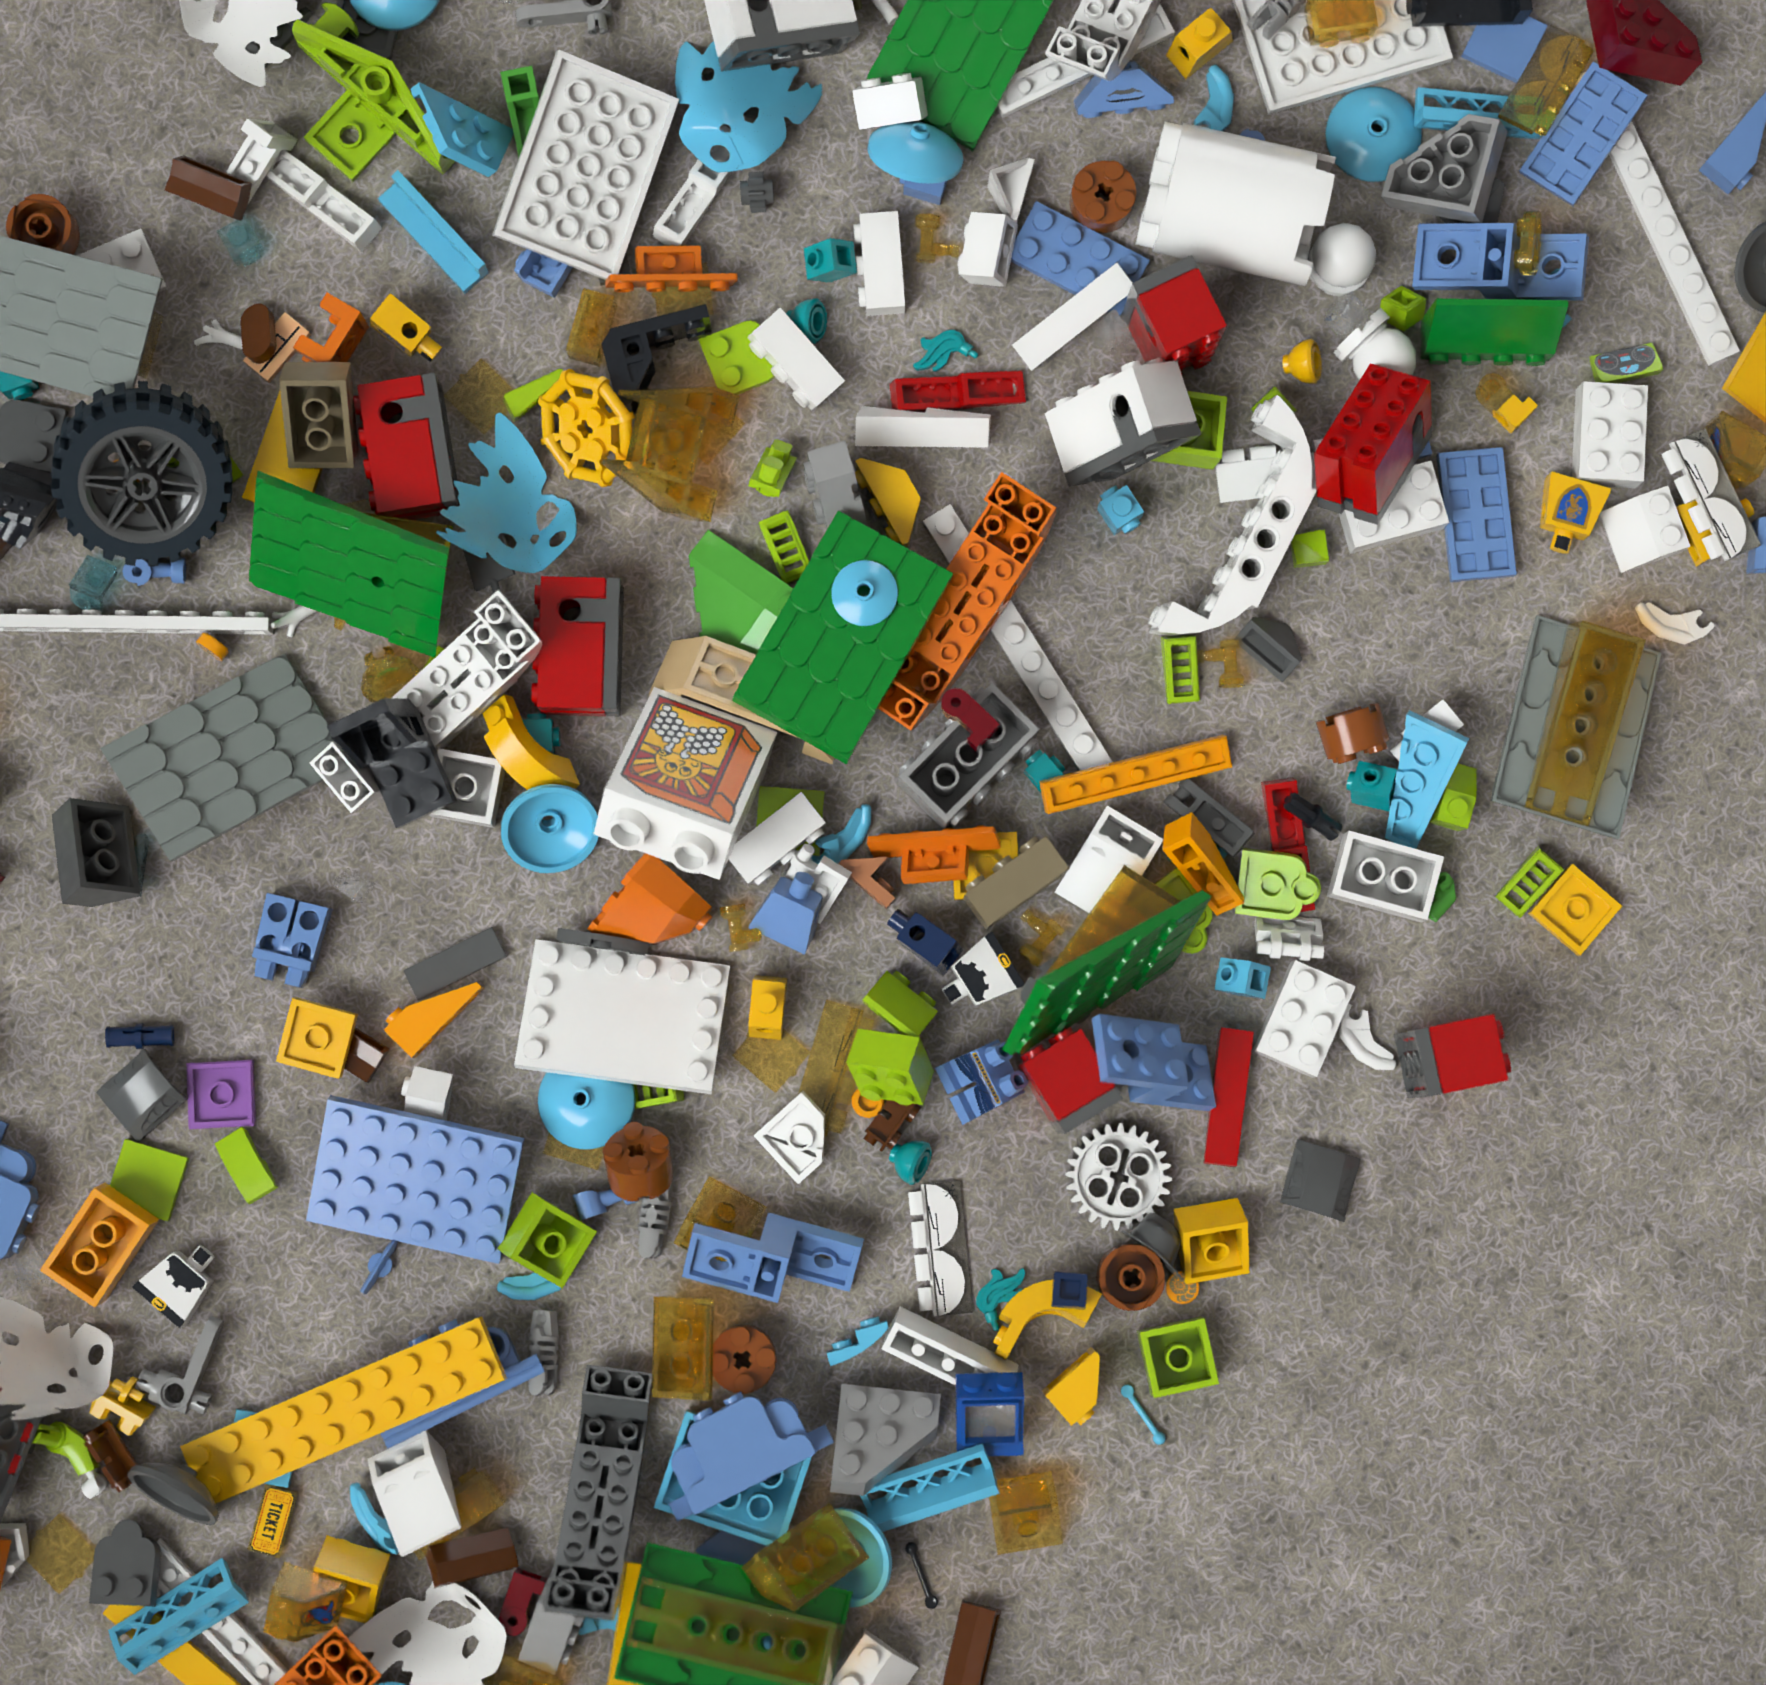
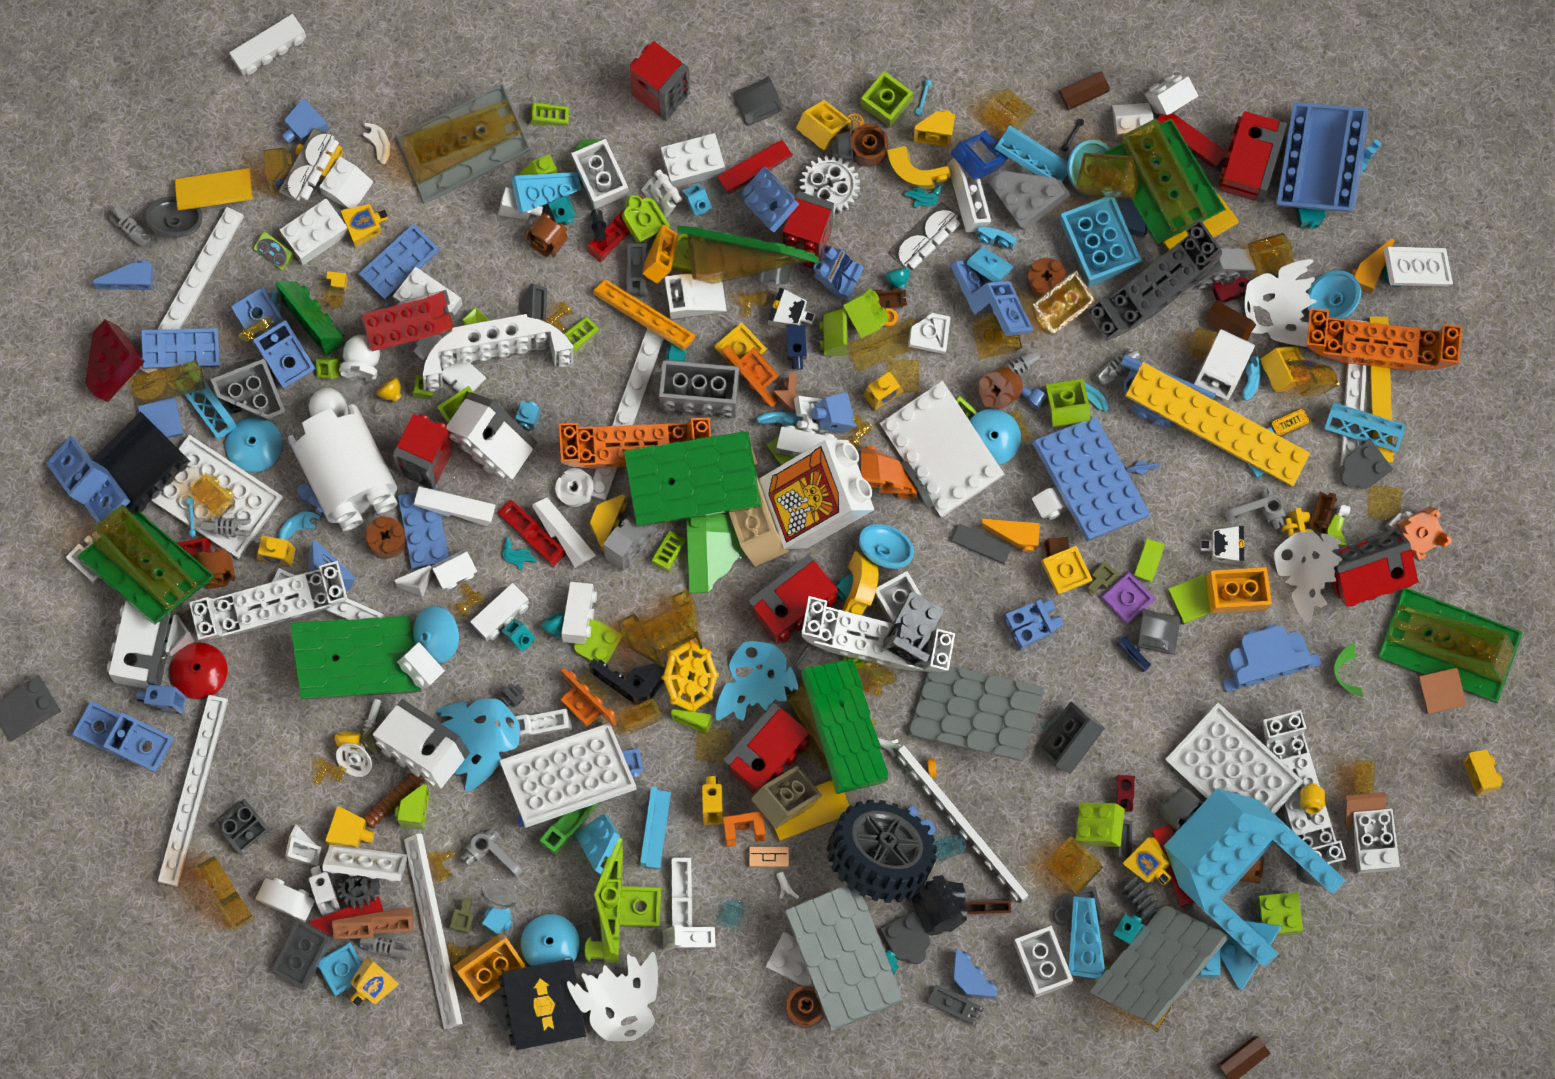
camera: 125 degrees left, 10 degrees down
dark grey dish [127,1463,219,1525] -> none
reddish brown piece [165,156,252,221] -> none
reddish brown tile [240,303,277,364] -> none
medium blue brick [668,1392,834,1522] -> none
lime hips [748,439,797,497] -> none
medium azure dish [831,560,898,626] -> none
dark red leg [941,688,1000,752] -> none
dark tan piece [963,836,1069,930] -> none
dark blue plate [1051,1272,1088,1310] -> none
white piece [1339,1004,1396,1070] -> none
yellow plate [1528,863,1622,956] -> none
none -> white plate [555,468,594,507]
none -> medium azure plate [966,246,1014,282]
none -> olive plate [1087,561,1119,596]

